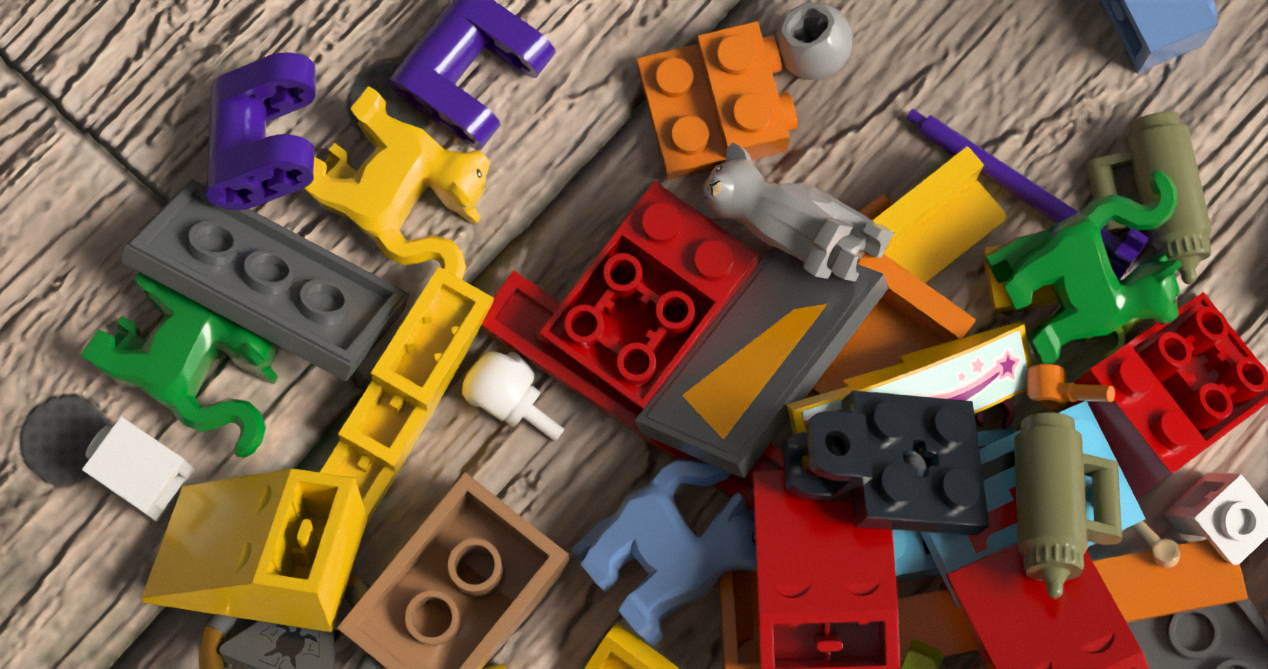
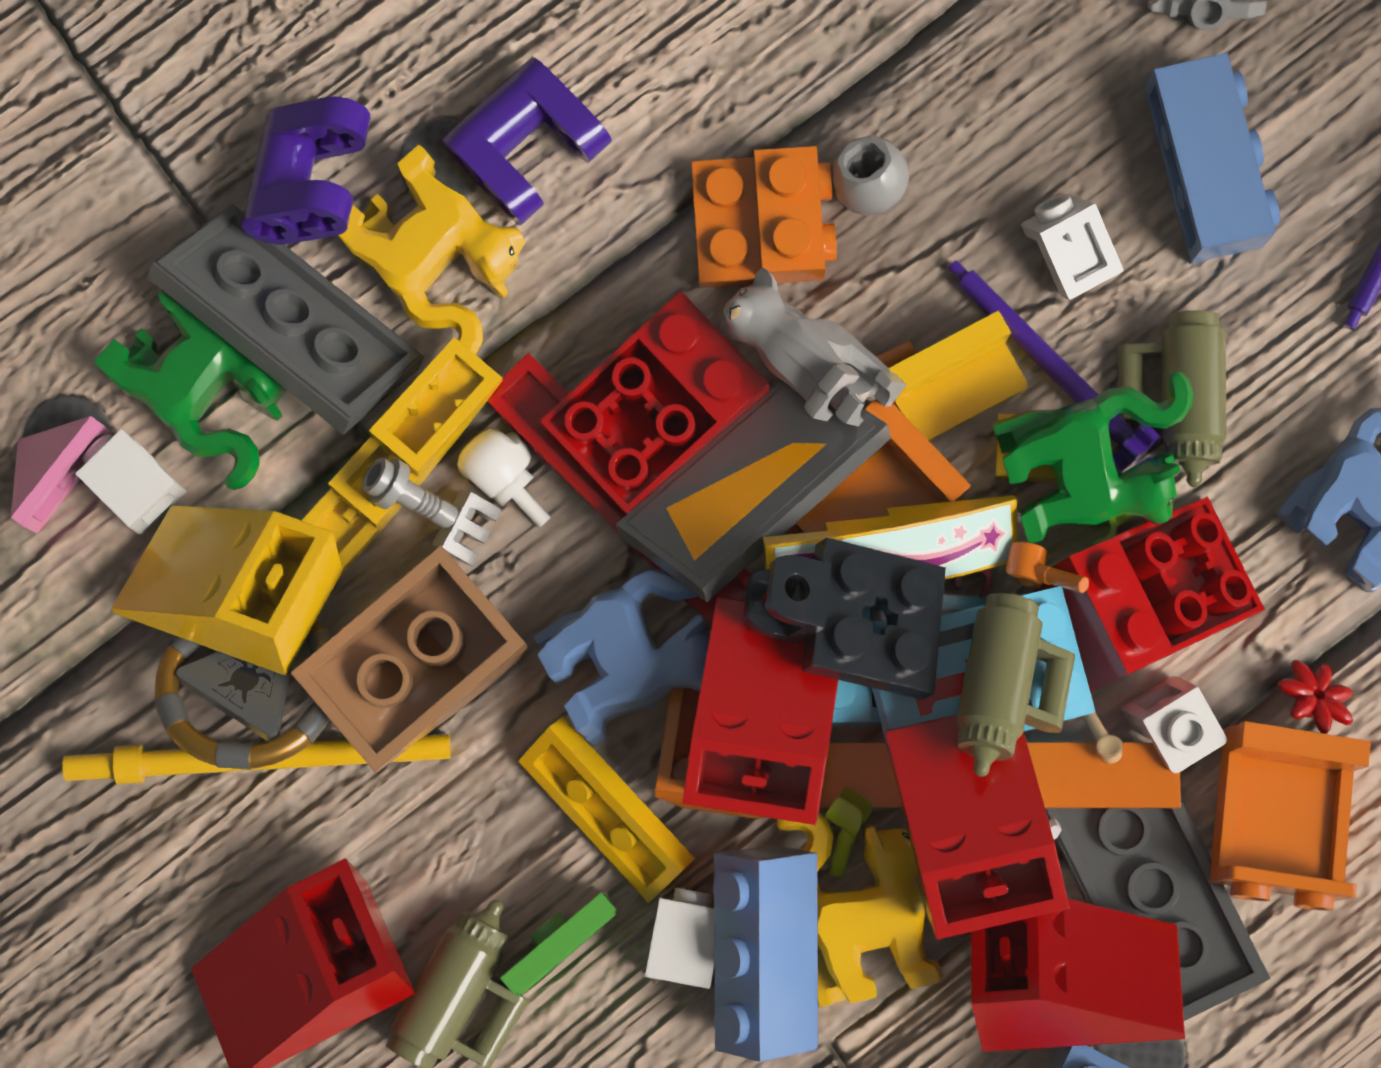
camera: 15 degrees right, 5 degrees up
none -> bright pink slope [11,416,115,534]
none -> light grey hinge [362,457,502,566]
none -> white bracket [1021,194,1124,300]

